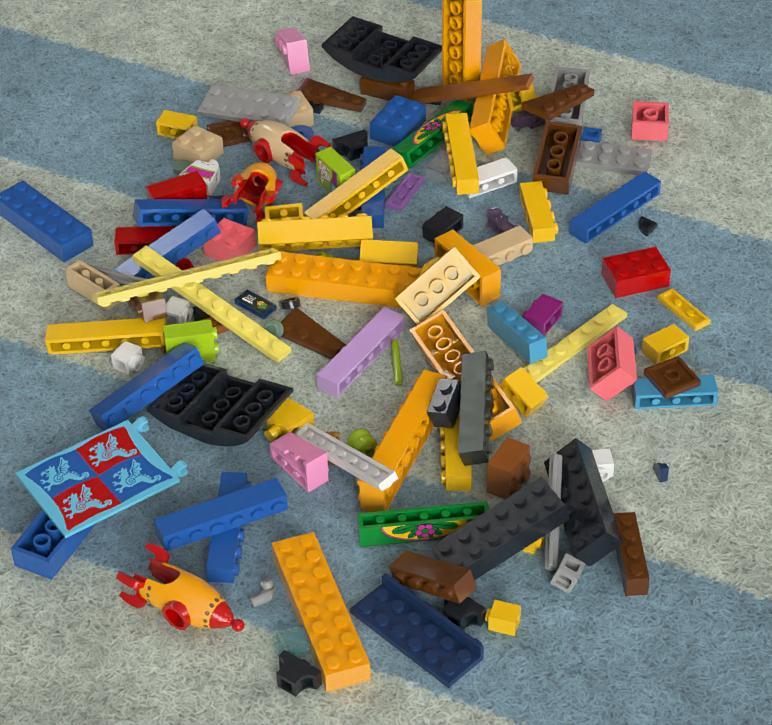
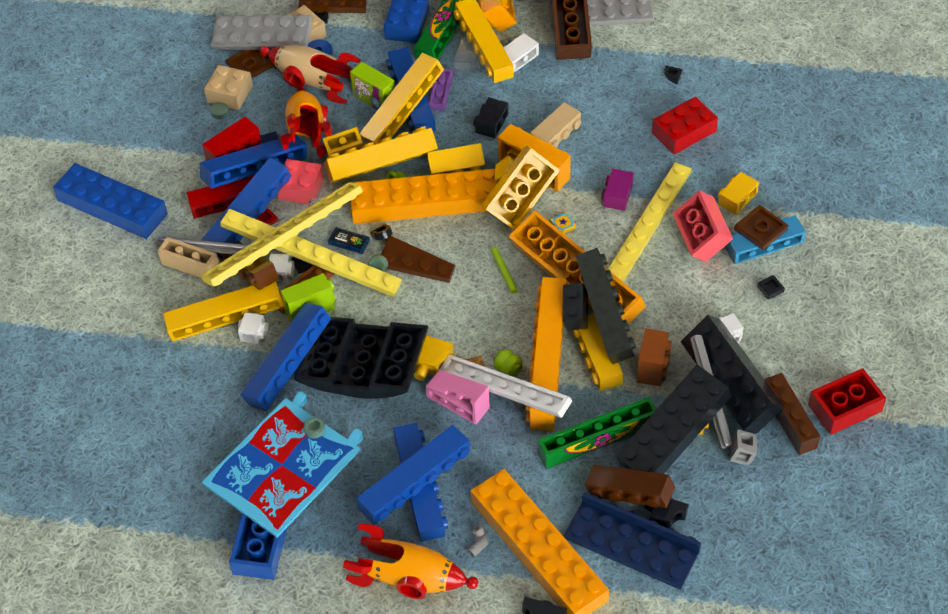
camera: 15 degrees left, 10 degrees up
yellow brick [156,110,198,139] -> none
white torso [179,159,221,196] -> none
clear light blue brick [274,625,311,658] -> none
lavender brick [316,307,405,398] -> none
black brick [332,129,368,161] -> none
clear purple connector [485,208,518,235] -> none
yellow brick [485,600,521,636] -> none
dark azure brick [486,301,547,364] -> none
yellow brick [500,367,549,418] -> none
yellow brick [519,181,558,243] -> none
blue brick [569,171,661,244] -> none
dark blue tile [653,462,669,483] -> none
yellow tile [657,288,711,331] -> none
none -> sand green tile [304,417,325,439]
none -> yellow tile [550,212,576,233]
none -> black tile [757,275,785,300]
none -> red brick [808,368,886,435]

